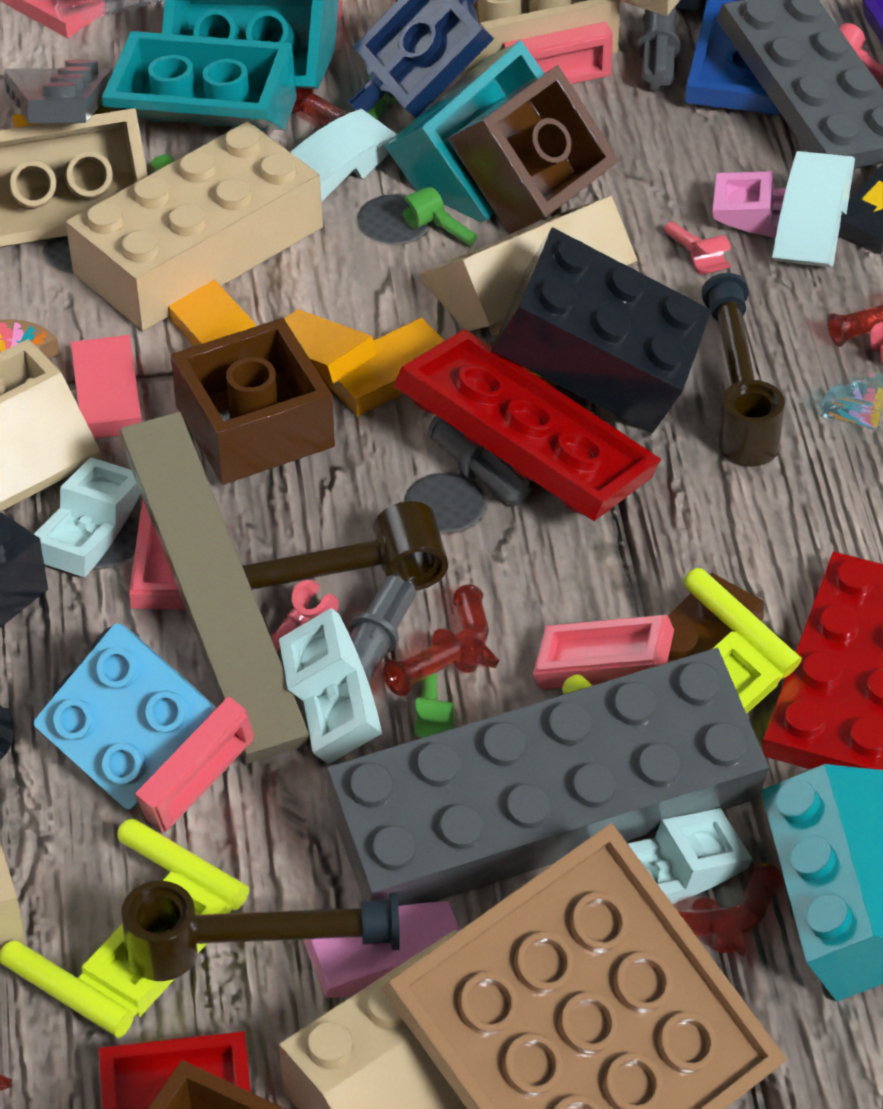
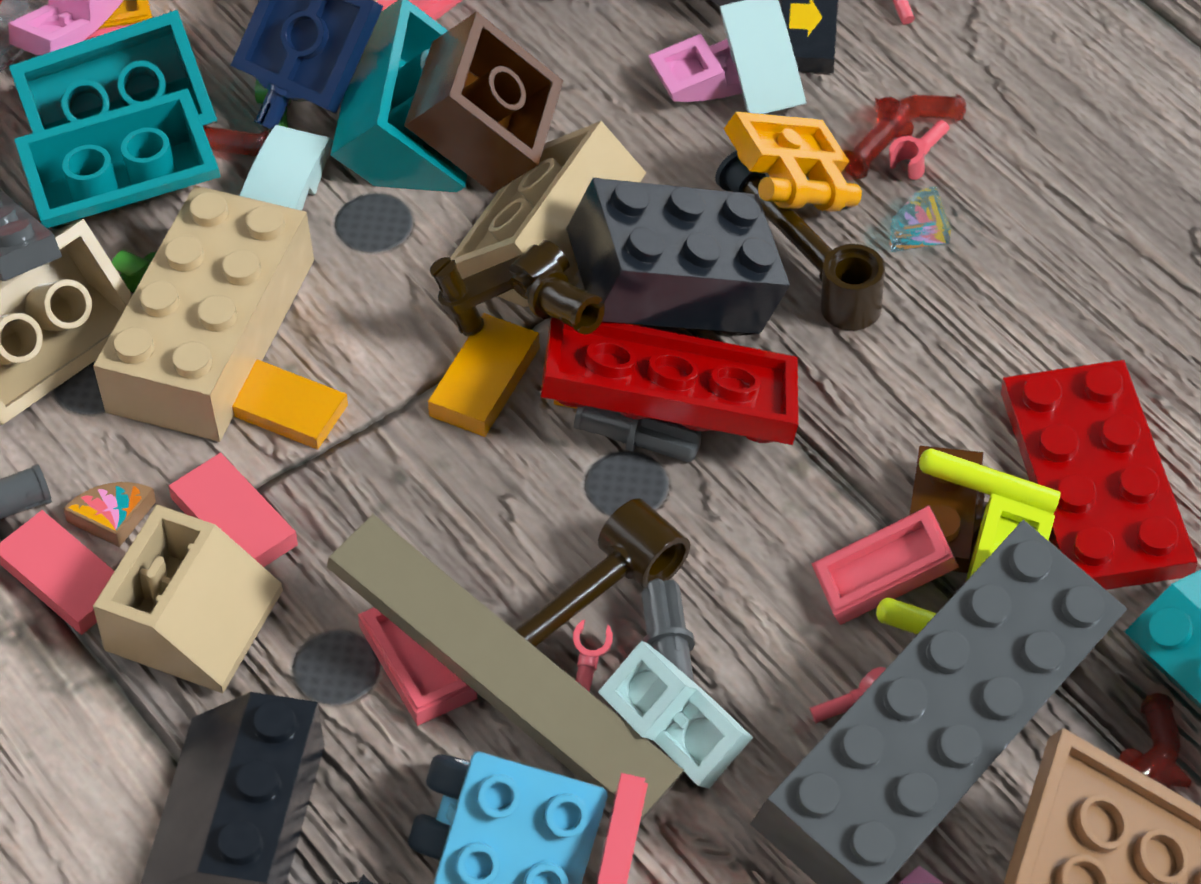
camera: 30 degrees left, 5 degrees up
light aqua slope [34,457,141,578] -> none
reddish brown brick [170,318,335,485] -> none
light orange tile [284,309,378,383] -> none
clear red piece [383,584,500,697] -> none
bright green hand [403,187,478,247] -> none
bright green hand [414,663,455,738] -> none
light aqua slope [627,808,752,904] -> none
coral hand [664,221,731,275] -> none
none -> dark brown pin [430,240,605,336]
none -> light orange plate [724,112,862,212]

